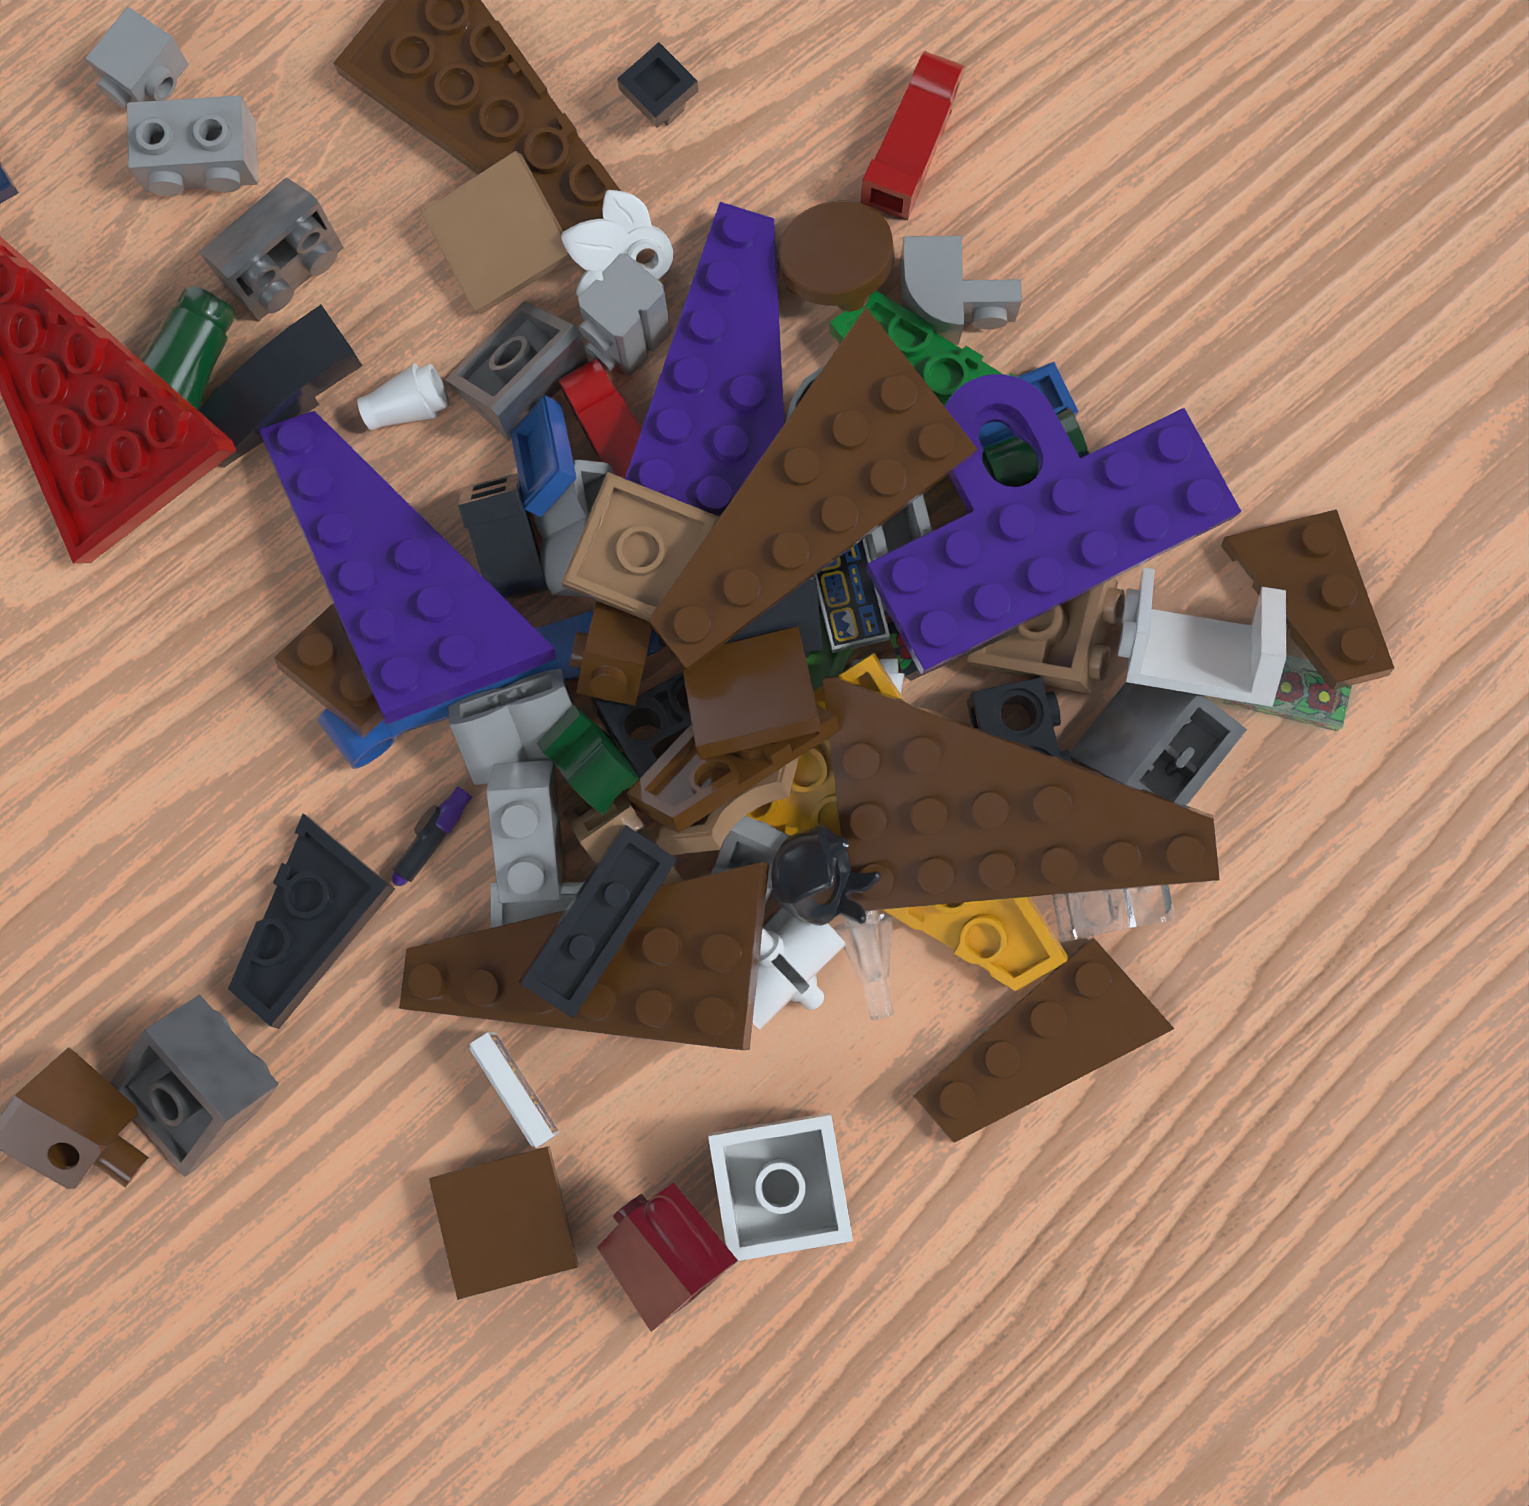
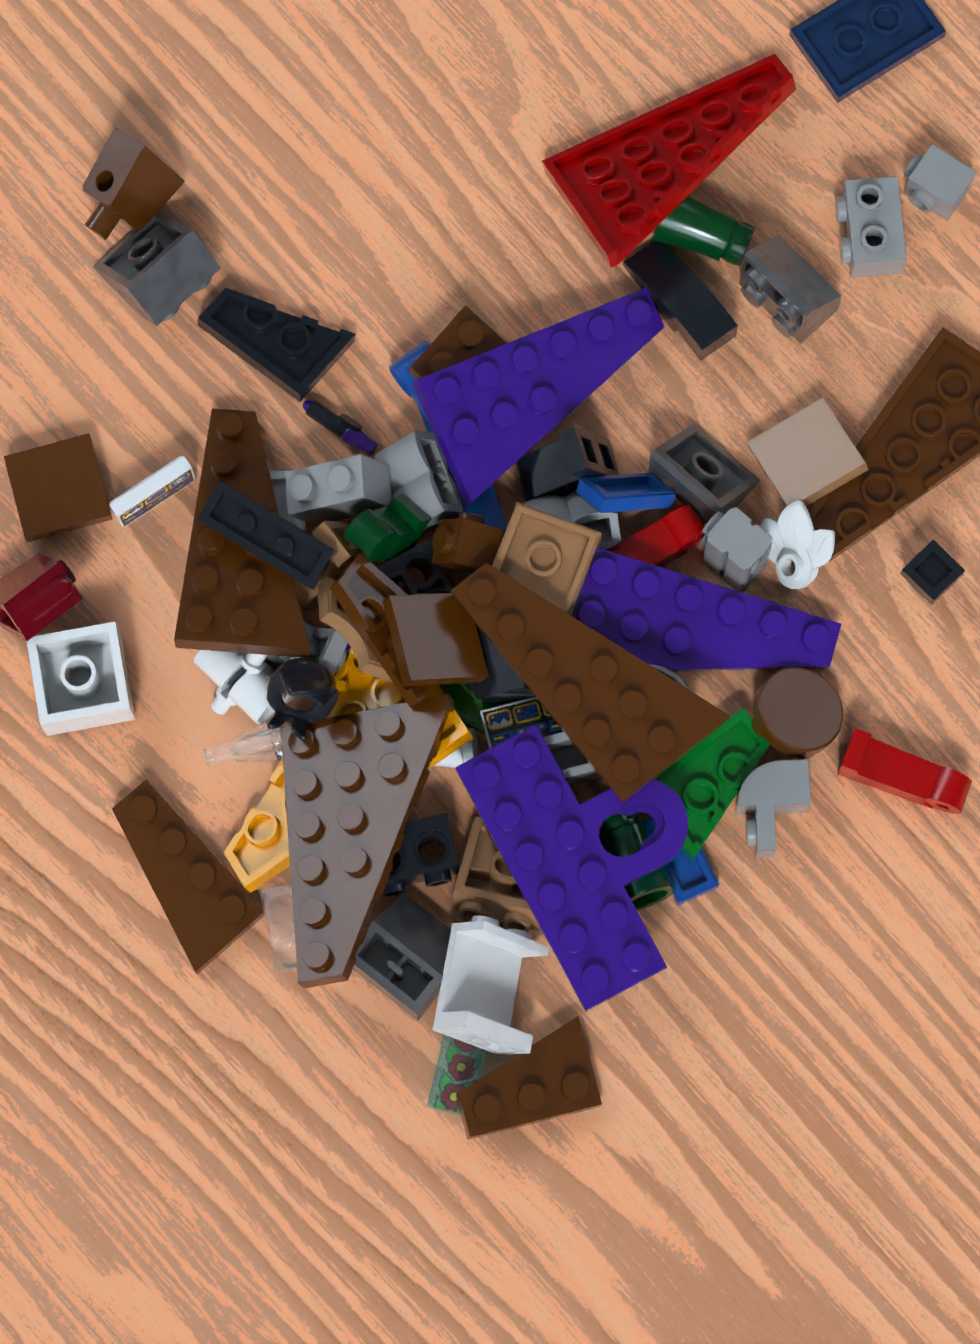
camera: 90 degrees right, 5 degrees down
white cone [357,363,449,431] -> none

